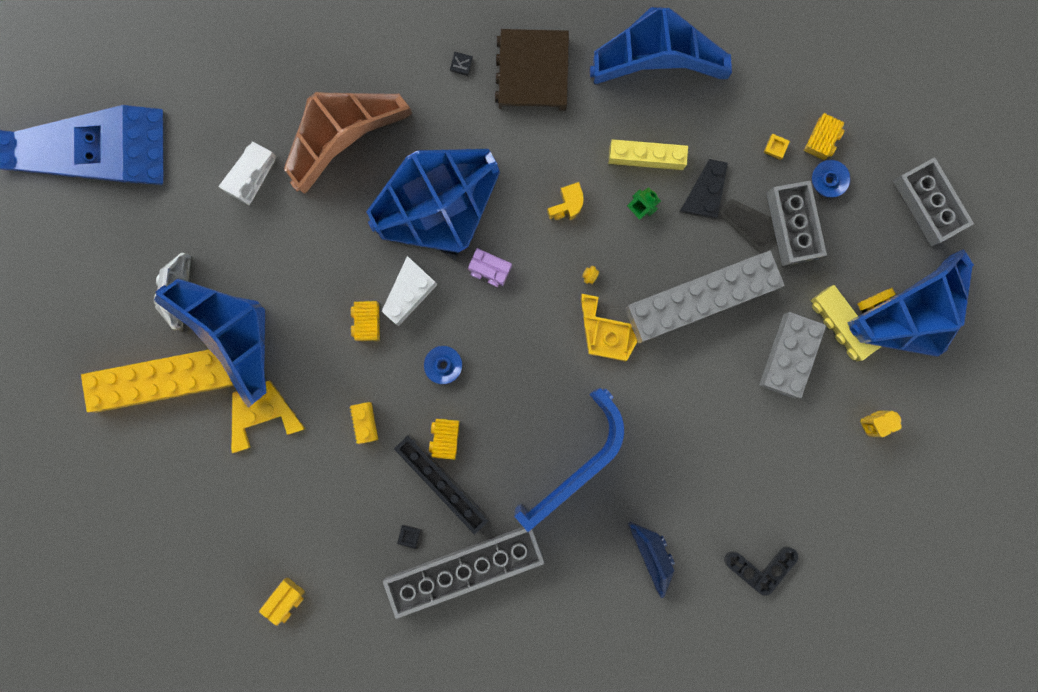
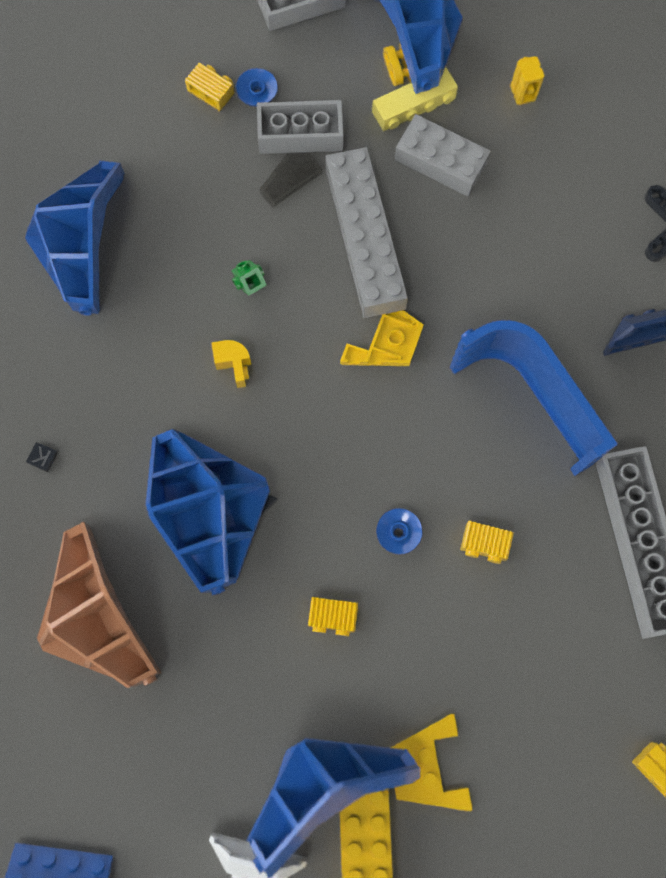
camera: 90 degrees left, 10 degrees down
white wedge [218,141,277,206] -> none
yellow brick [350,402,378,444] -> none
white wedge [382,256,437,326] -> none
black brick [394,435,490,535] -> none
black tile [397,525,421,549] -> none
lavender brick [468,248,512,288] -> none
dark brown panel [495,29,569,111] -> none
yellow plate [582,265,599,284] -> none
light yellow brick [608,139,688,170] -> none
black wing [679,159,728,219] -> none
yellow plate [763,134,790,160] -> none

